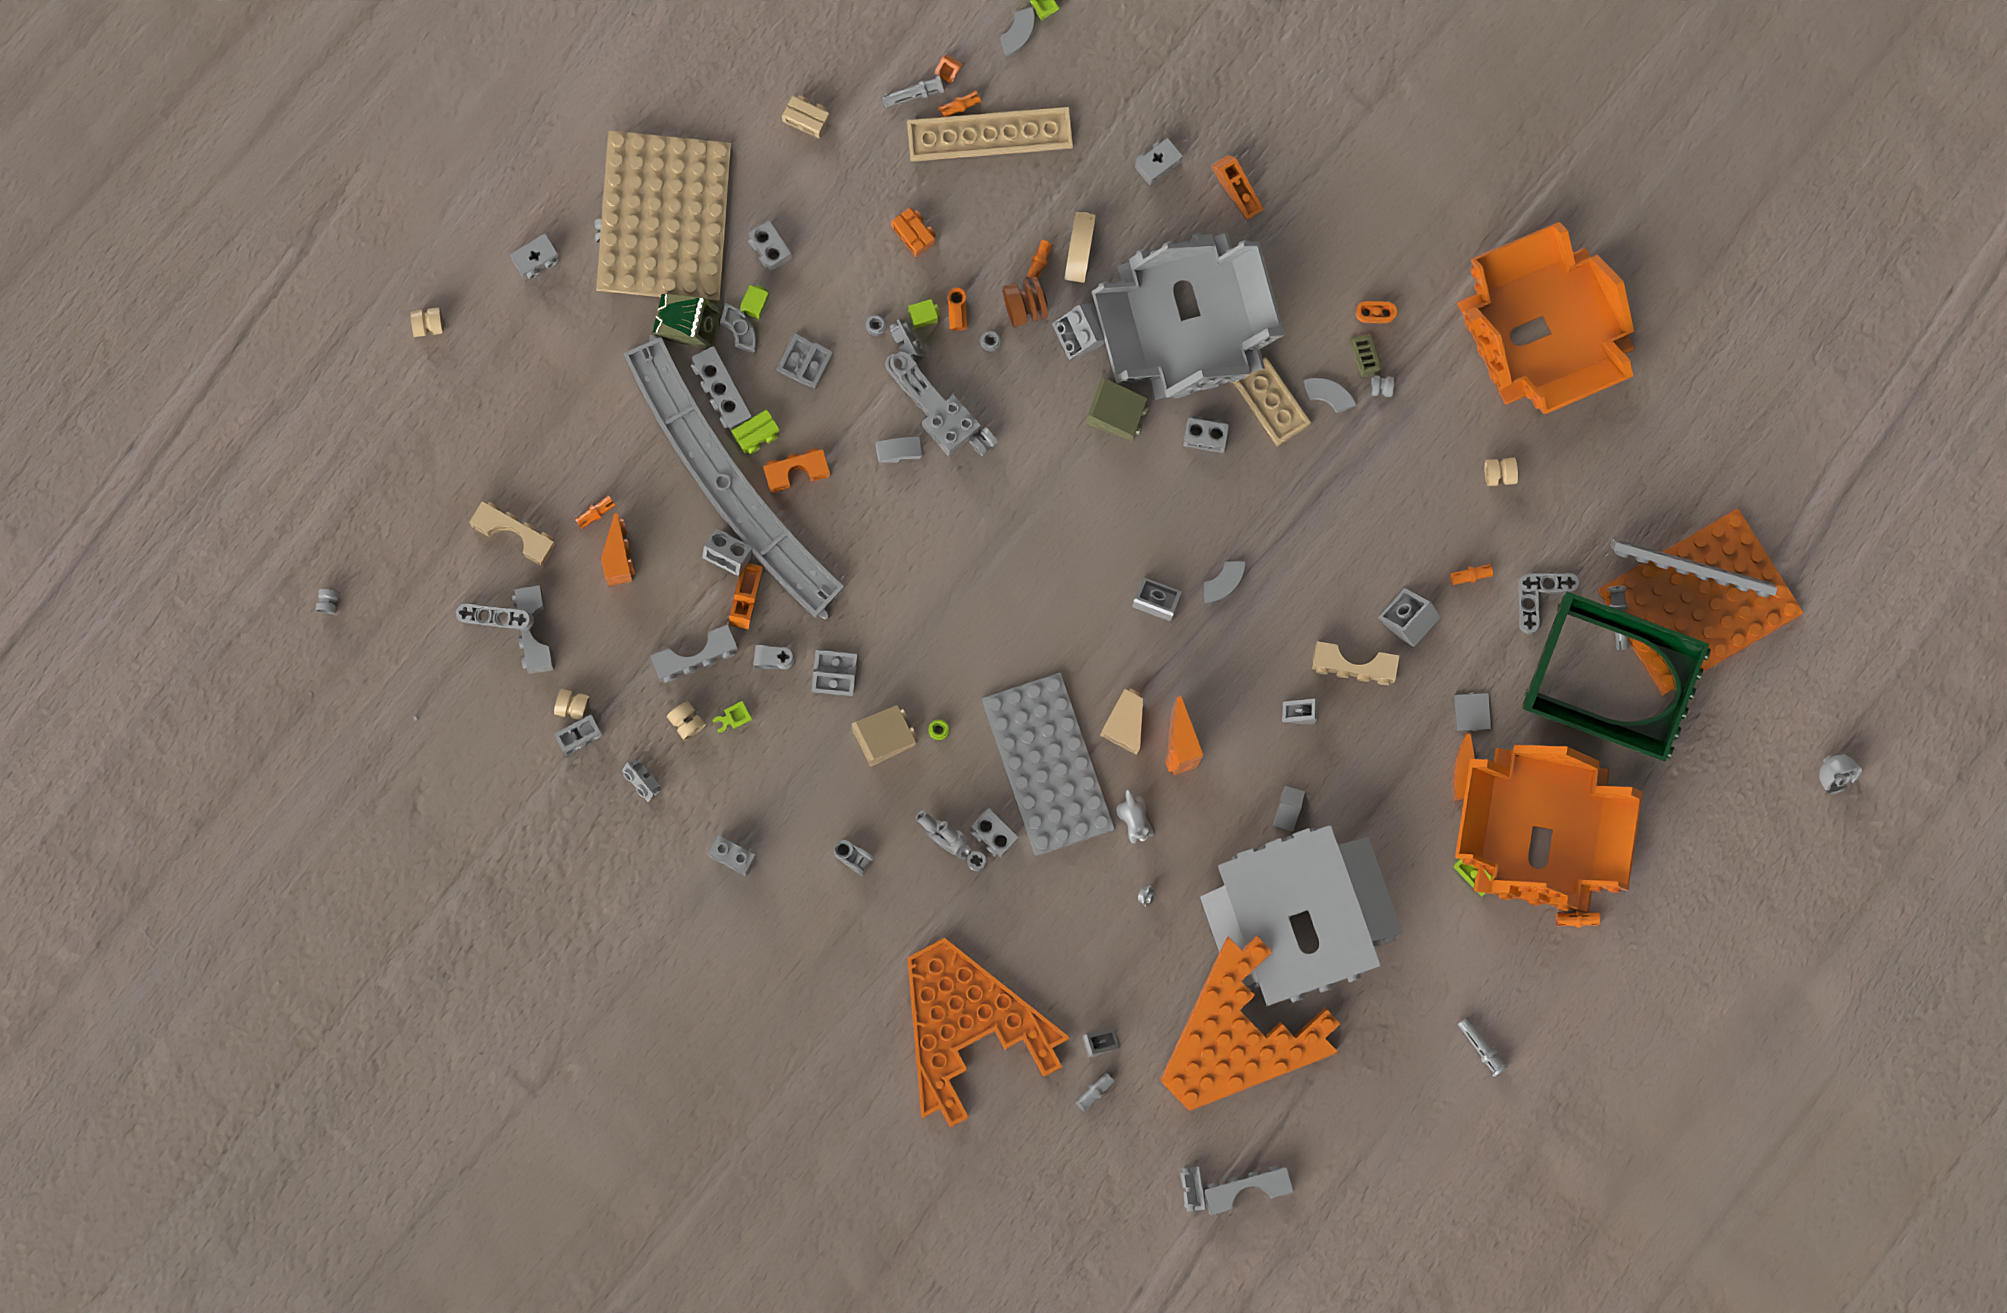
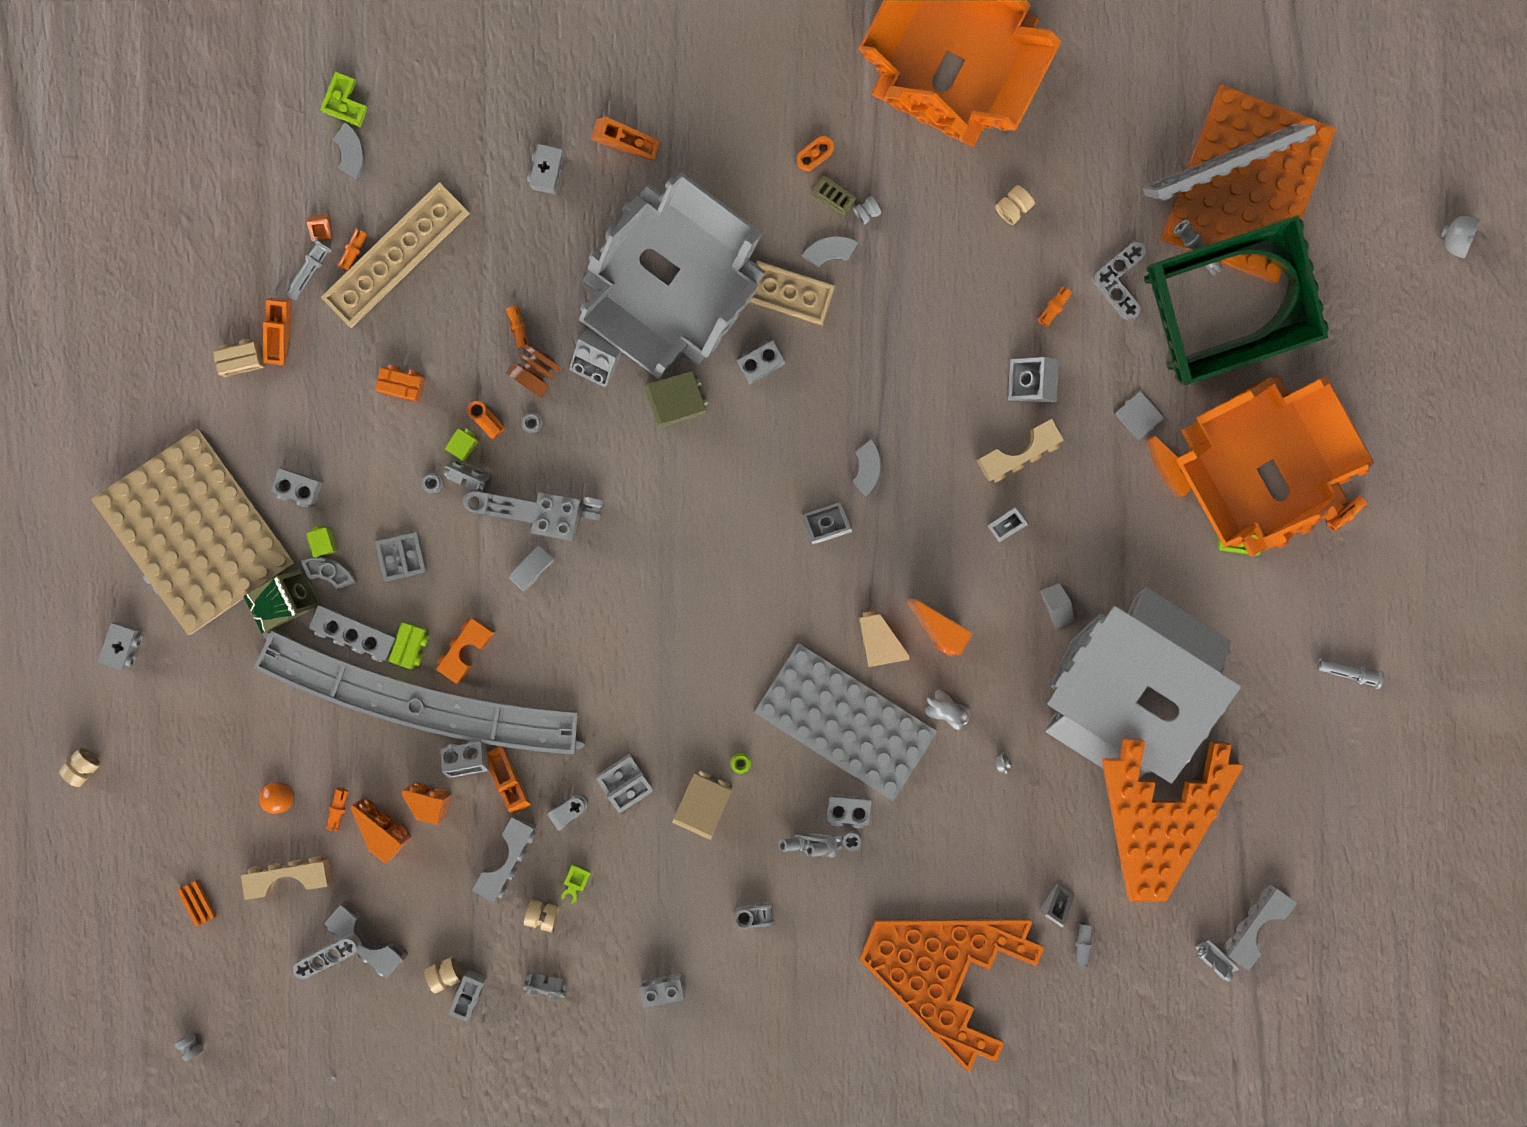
camera: 30 degrees left, 10 degrees up
tan arch [1064,212,1096,283] -> none
none -> orange tile [177,880,216,927]
none -> orange hair [258,782,294,814]
none -> orange slope [263,298,292,365]
none -> orange slope [402,782,452,825]

